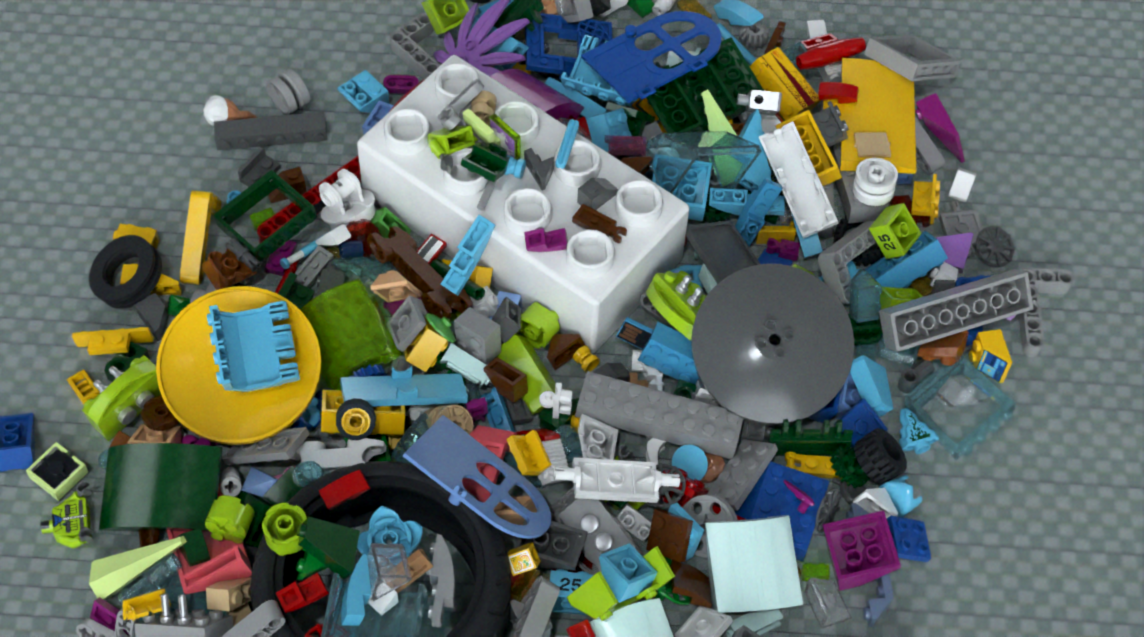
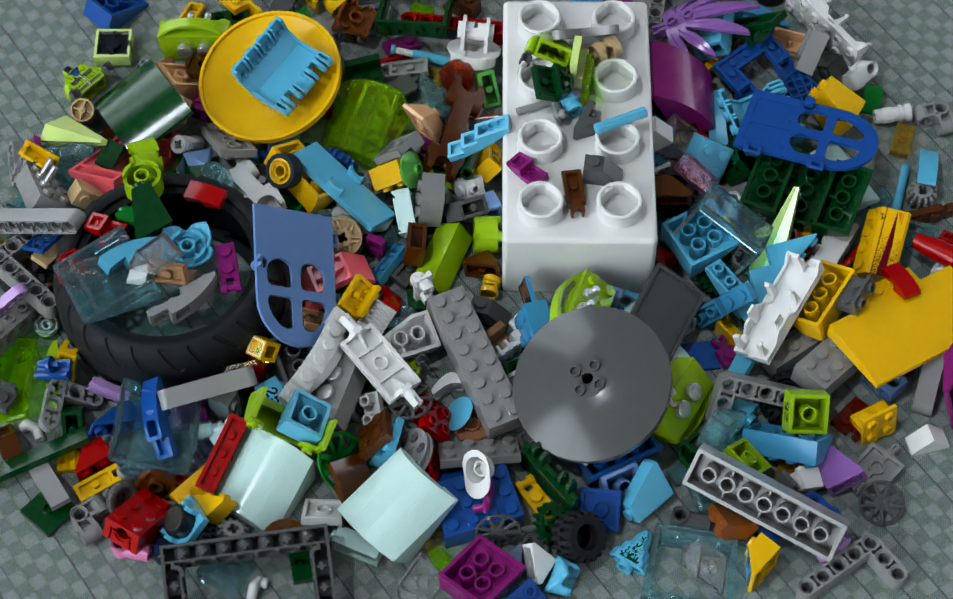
camera: 55 degrees right, 0 degrees up
dark grey pin [226,238,262,272] -> none
white slope [315,224,351,245] -> none
dark blue piece [339,240,363,259] -> none
torso [737,90,782,116] -> none
white wheel [853,158,898,206] -> none
tan piece [854,132,891,157] -> none
none -> tan wheel [70,98,97,125]
none -> magenta plate [215,242,242,295]
none -> white piece [277,306,346,405]
none -> white piece [462,450,495,499]
none -> light grey arm [551,102,568,122]
none -> yellow slope [808,75,866,136]

